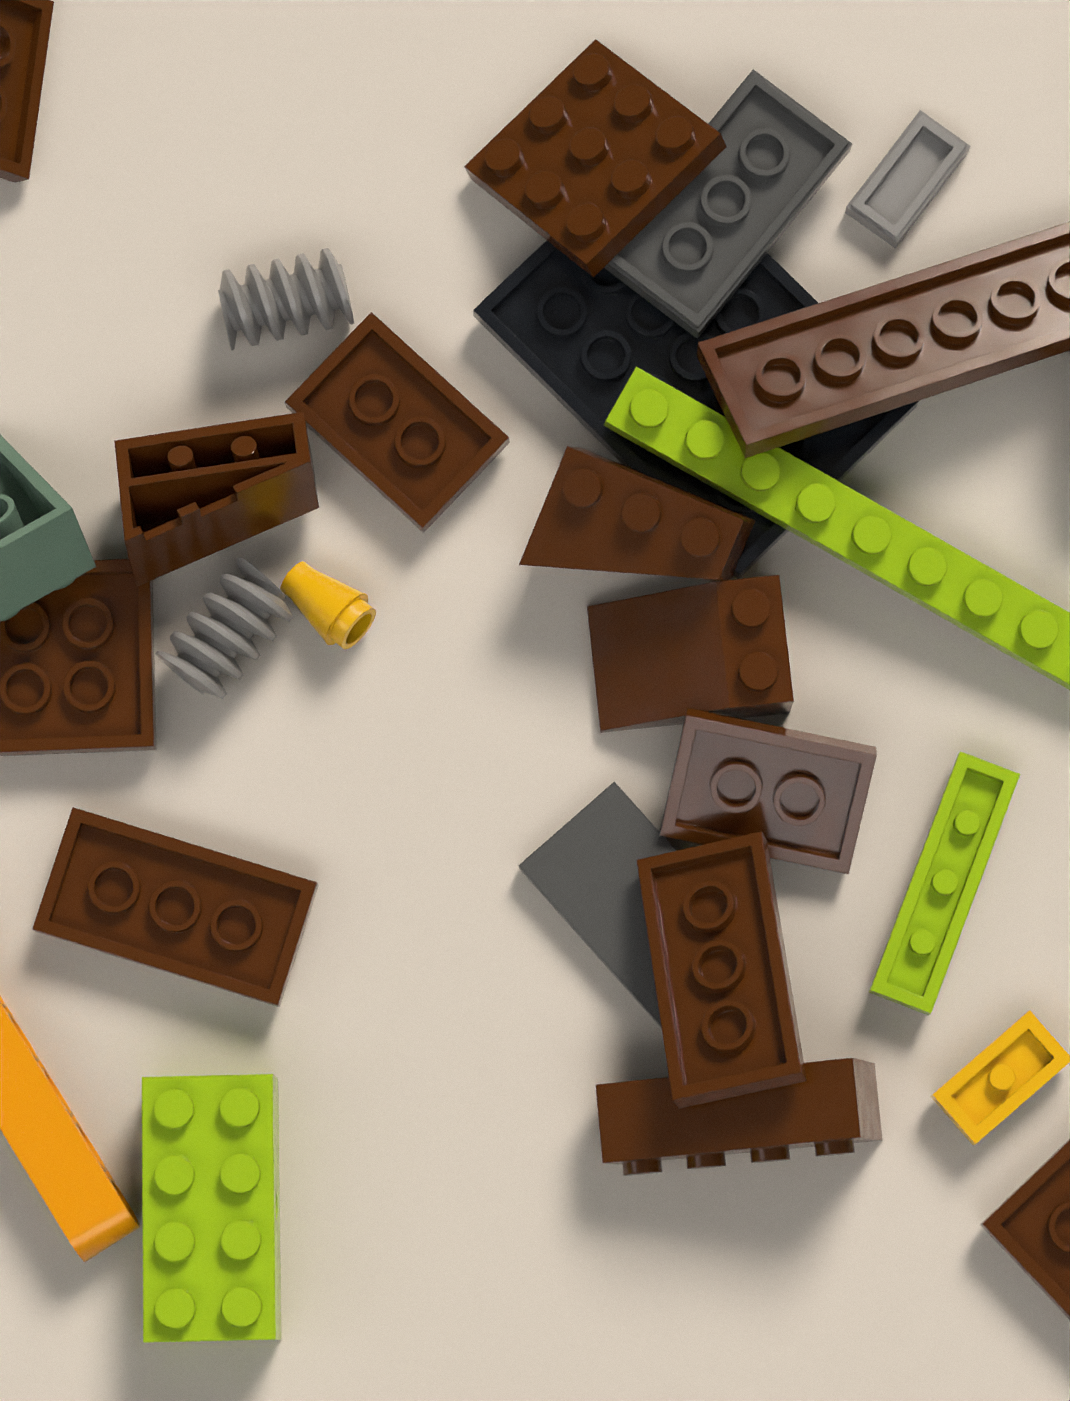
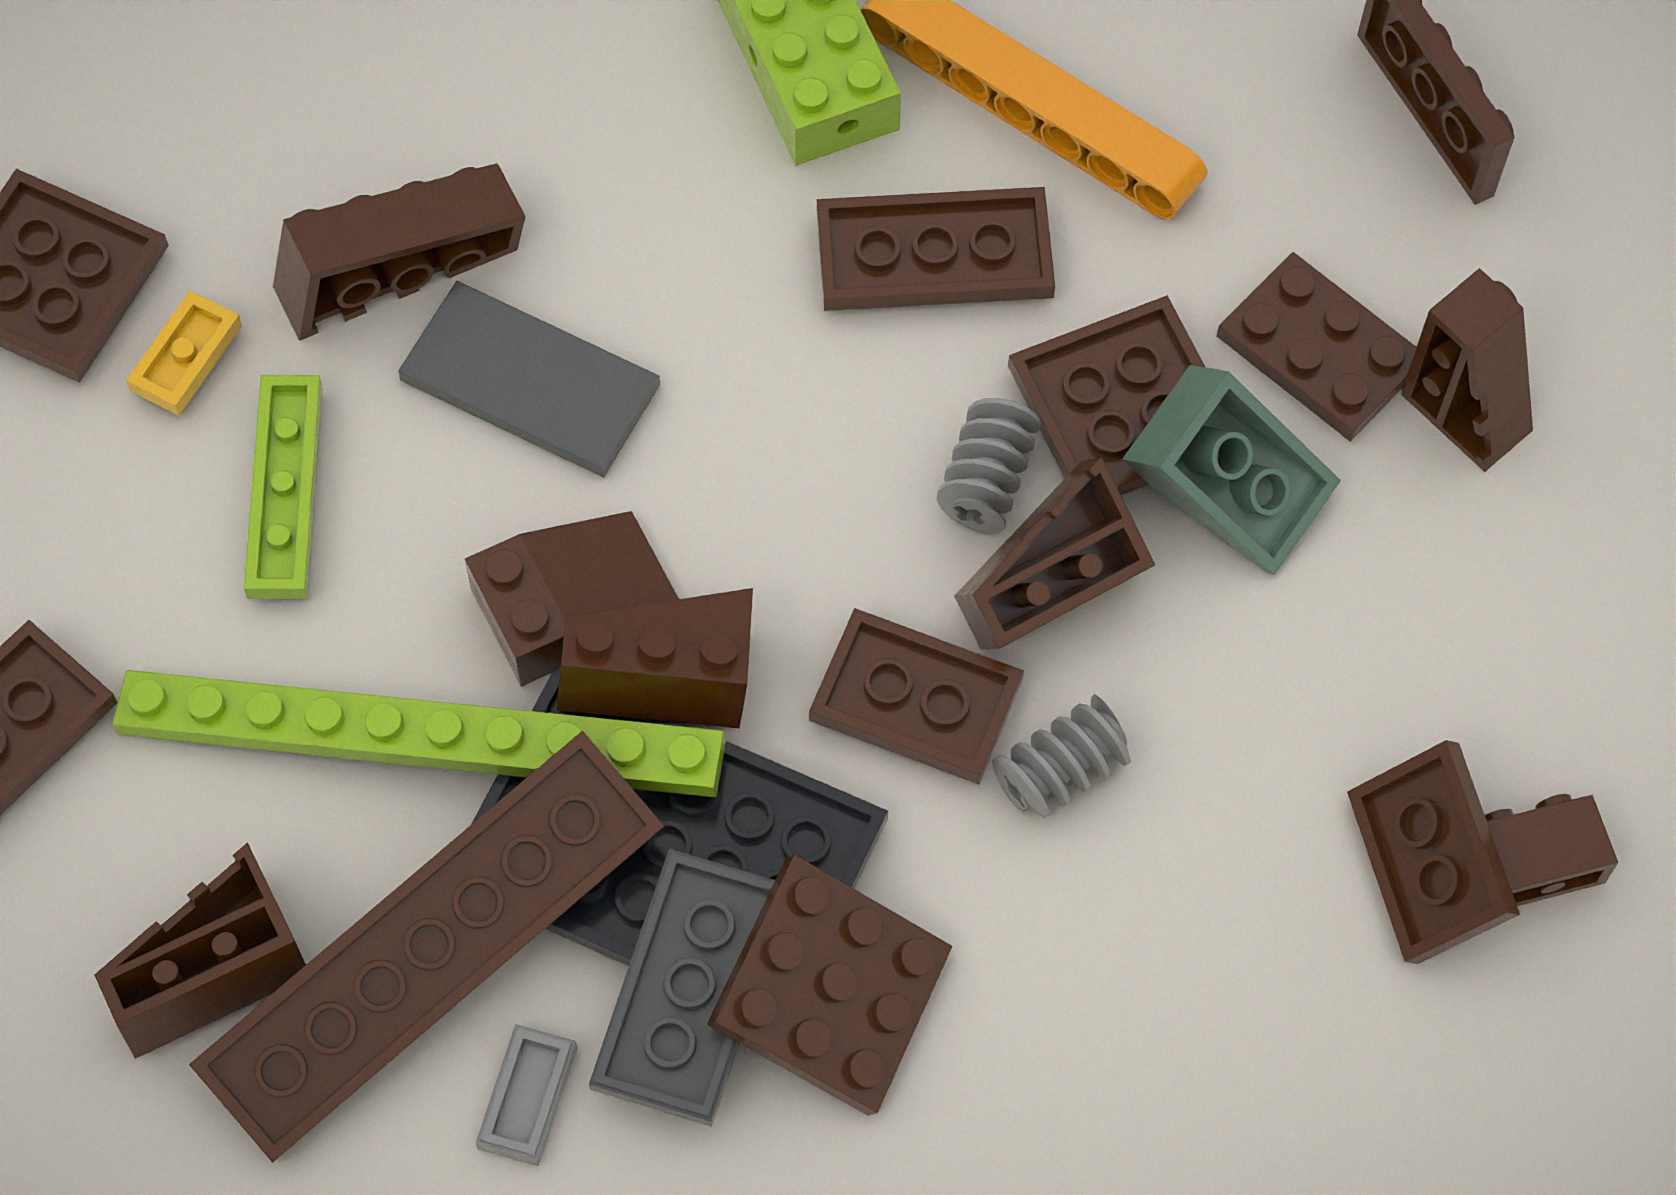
camera: 155 degrees right, 15 degrees down
yellow cone [280,561,376,650] -> none
reddish brown plate [637,831,807,1109] -> none
reddish brown plate [660,708,877,874] -> none

